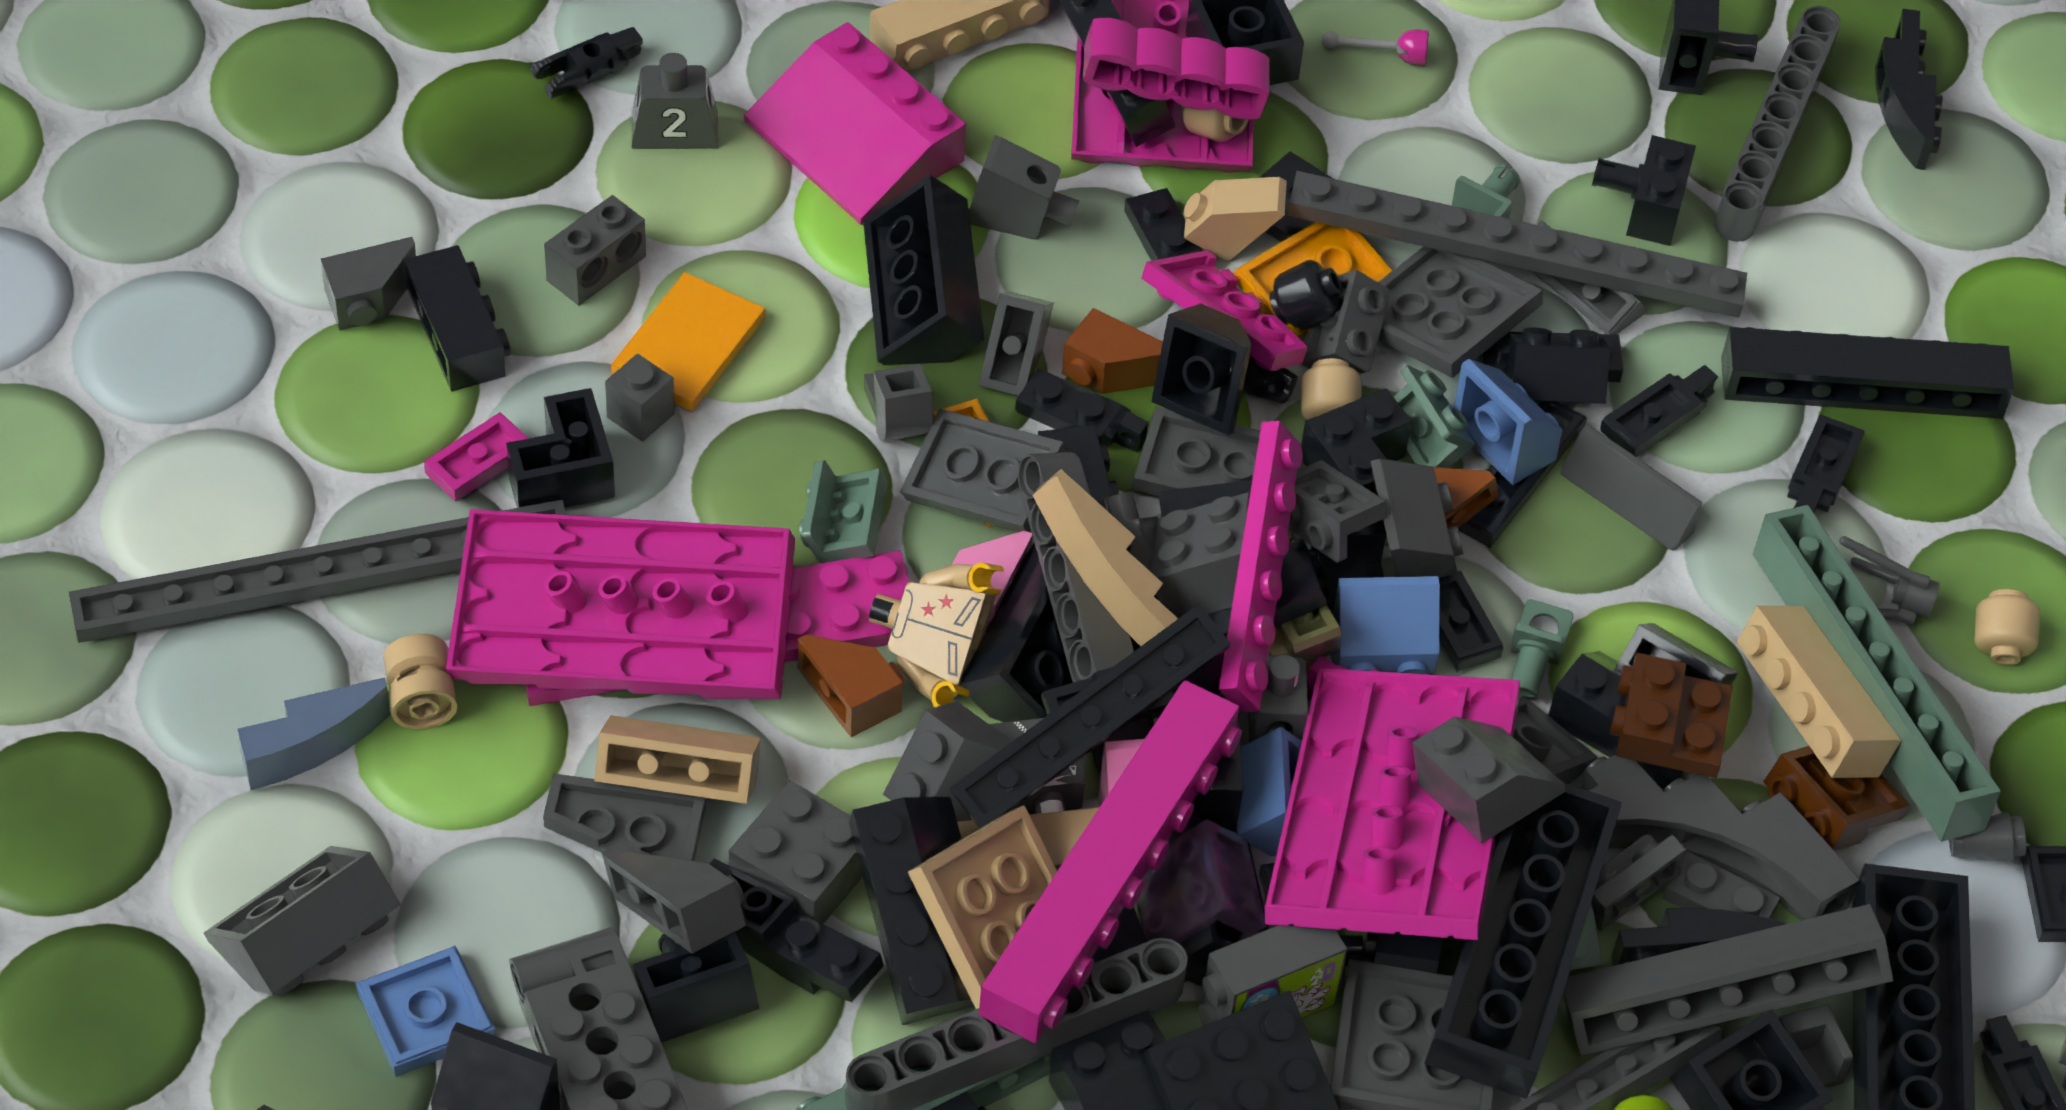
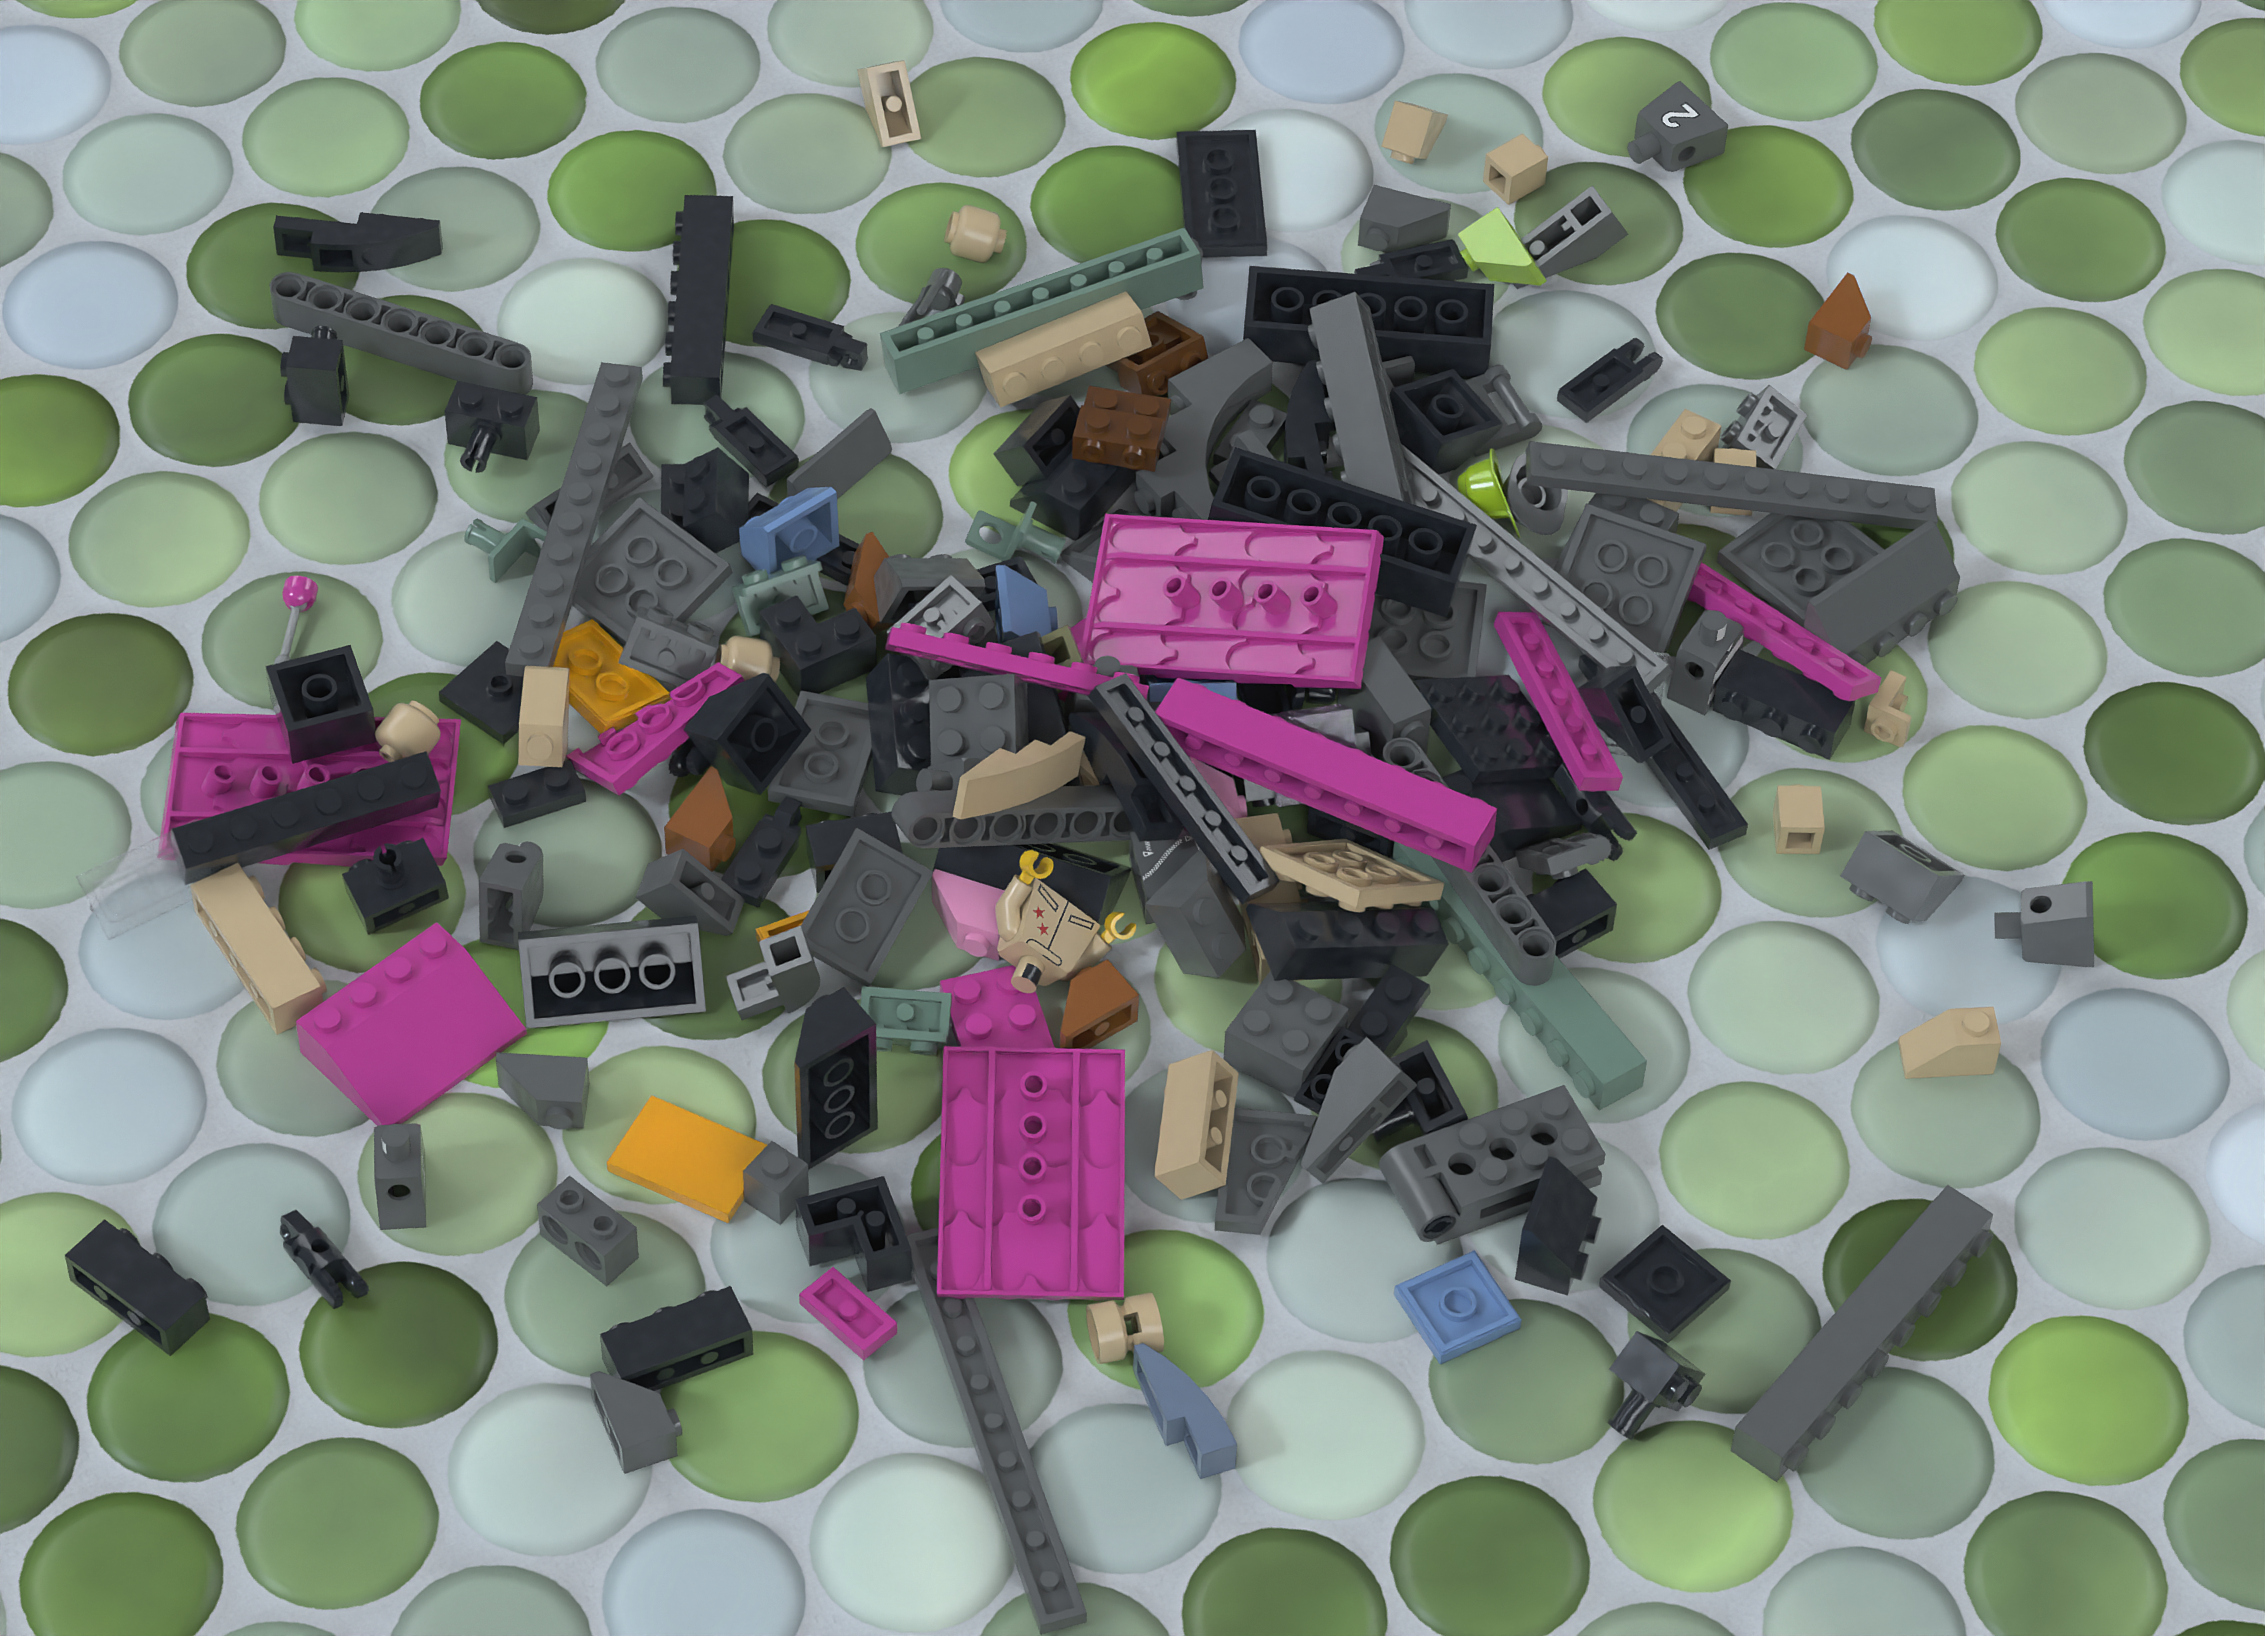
camera: 90 degrees left, 0 degrees up
dark grey slope [203,846,401,995] -> none
dark pink brick [1083,18,1269,119] -> none
black head [1269,260,1343,329] -> none
dark grey slope [1412,717,1566,844] -> none
none -> black brick [342,838,449,935]
none -> dark grey slope [496,1052,590,1129]
none -> black slope [794,987,878,1170]

